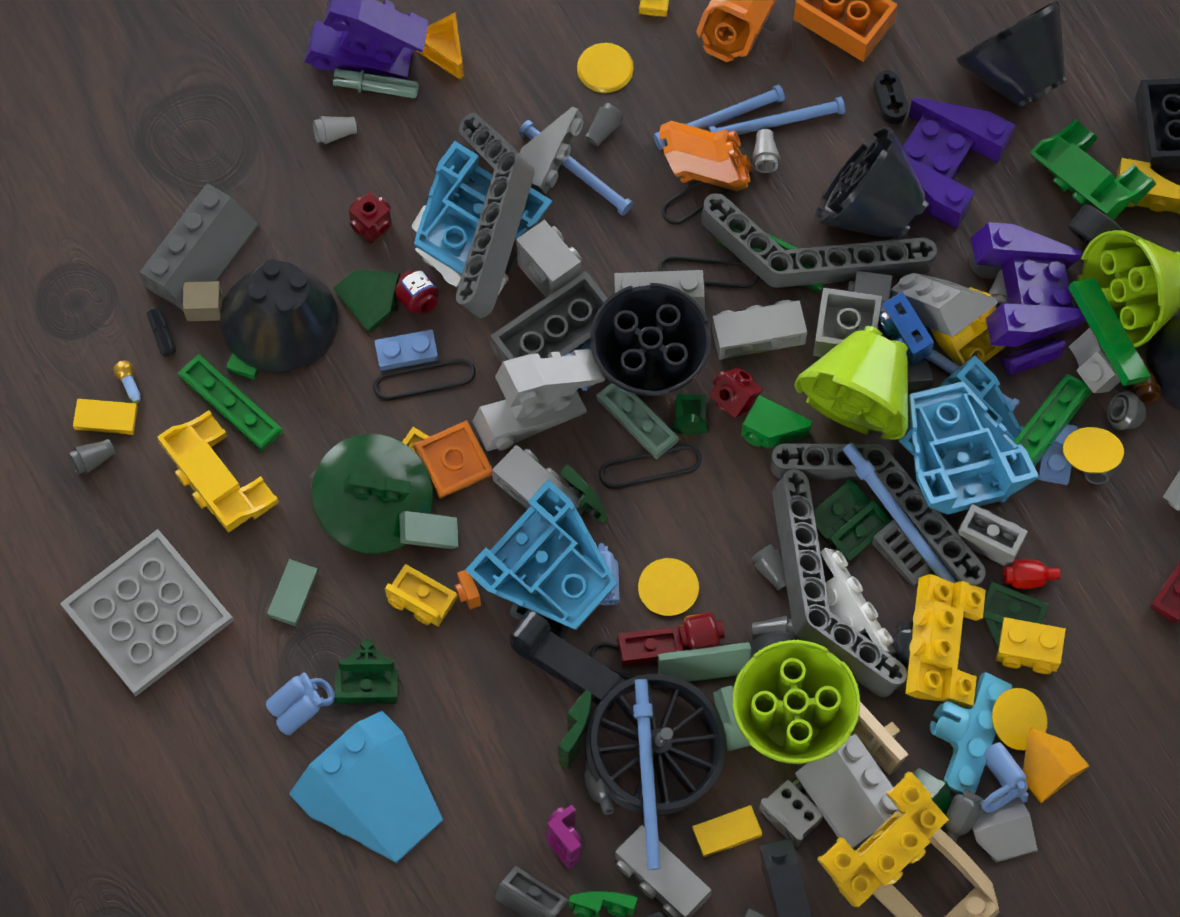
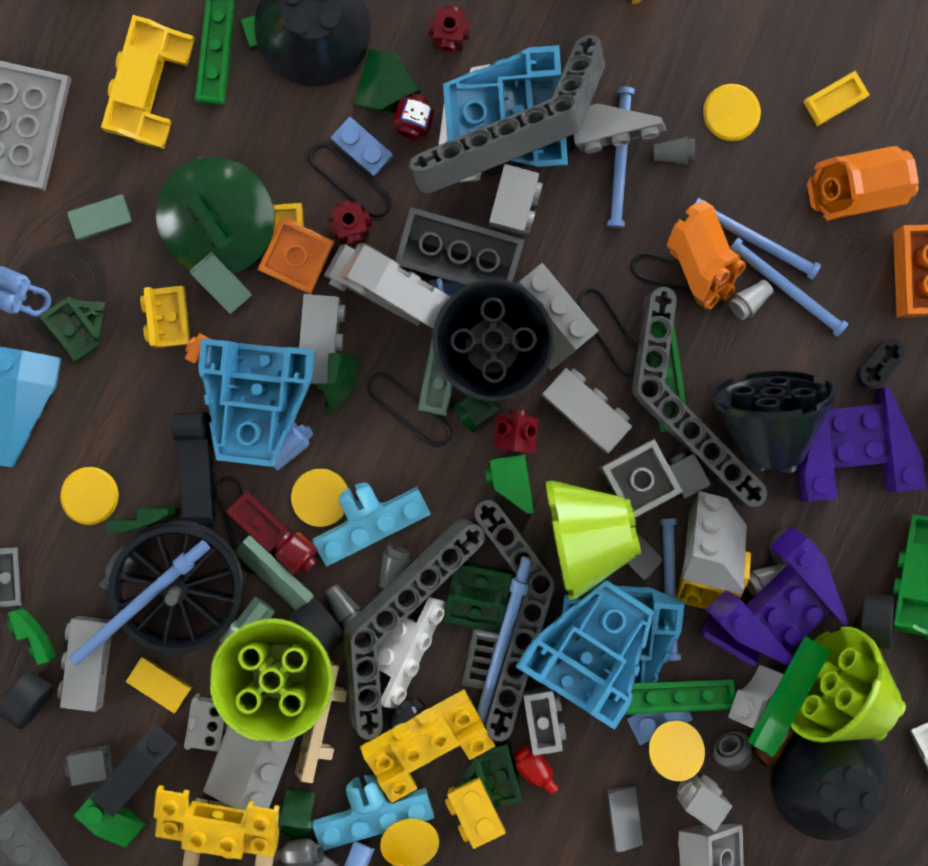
camera: 55 degrees right, 20 degrees up
magenta bracket [546,805,582,870] -> none
blue piece [879,292,934,366] -> none
none -> yellow piece [60,467,119,525]
none -> medium azure plate [313,483,431,567]
none -> dark red brick [328,200,372,245]
none -> dark grey slope [606,786,643,853]
none -> light grey brick [676,774,733,832]

